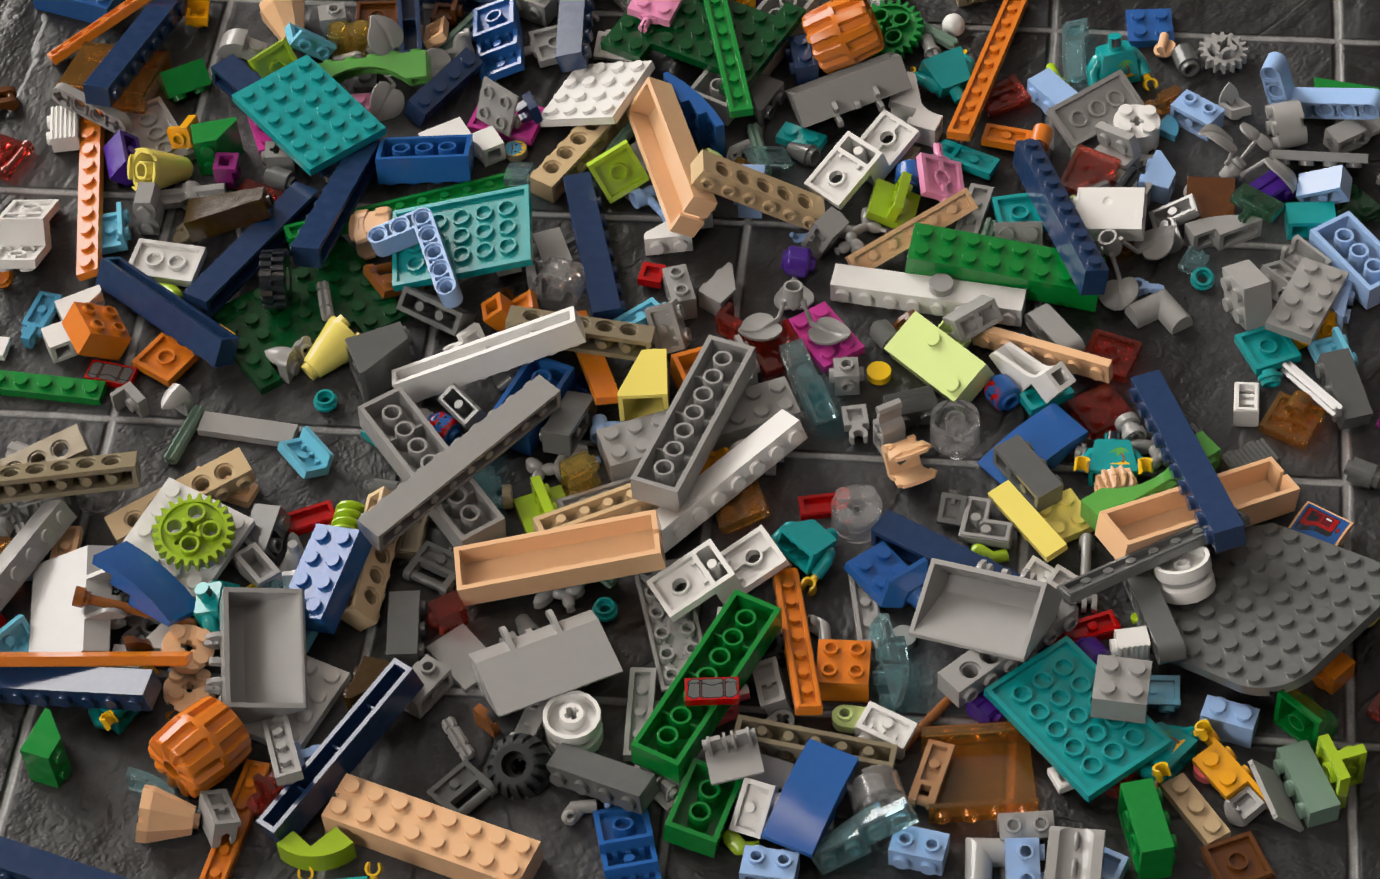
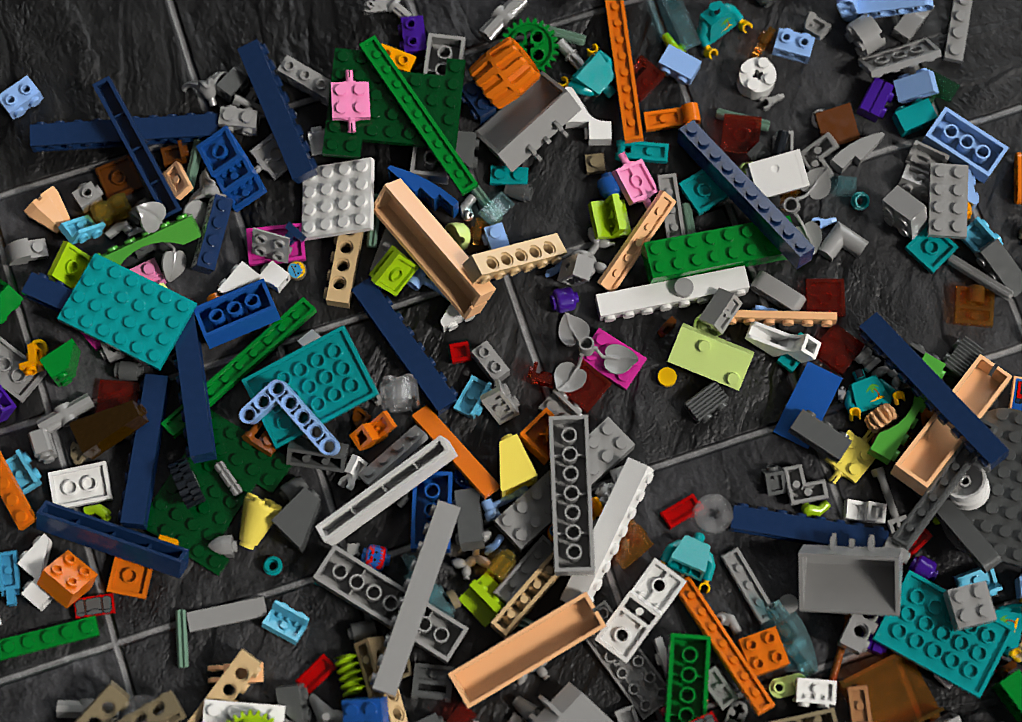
camera: 30 degrees left, 25 degrees up
light grey bracket [110,381,150,418] -> none
light yellow cone [127,147,193,191] -> none
light grey plate [161,383,194,416] -> none
magenta brick [213,152,241,189] -> none
light grey plate [292,336,313,364] -> none
light nougat piece [348,206,392,260] -> none
dark grey brick [437,383,487,431] -> none
clear light blue slope [504,161,535,186] -> none
dark tan brick [505,305,655,361] -> none
light grey brick [533,227,574,283] -> none
teal plate [592,597,618,622] -> none
light grey slope [698,262,737,320] -> none
clear light blue slope [779,338,839,426] -> none
white bracket [804,109,921,210] -> none
light grey brick [829,357,864,396] -> none
light grey plate [841,404,869,445] -> none
blue plate [844,541,928,609] -> none
dark grey brick [869,319,898,353] -> none
light grey piece [873,398,906,457] -> none
light nougat piece [881,434,937,489] -> none
clear brick [930,399,980,460] -> none
white piece [942,13,965,37] -> none
blue head [984,374,1021,411] -> none
light yellow tile [988,480,1068,563] -> none
light grey bracket [994,221,1043,246] -> none
light grey plate [1046,69,1145,150] -> none
light grey bracket [1092,121,1141,169] -> none
white brick [1109,626,1151,660] -> none
light blue slope [1138,150,1176,205] -> none
dark azure tile [1159,114,1179,142] -> none
light grey plant [1198,122,1297,193] -> none
clear green plate [1230,182,1285,223] -> none
white slope [1233,382,1260,427] -> none
teal plate [1257,368,1283,388] -> none

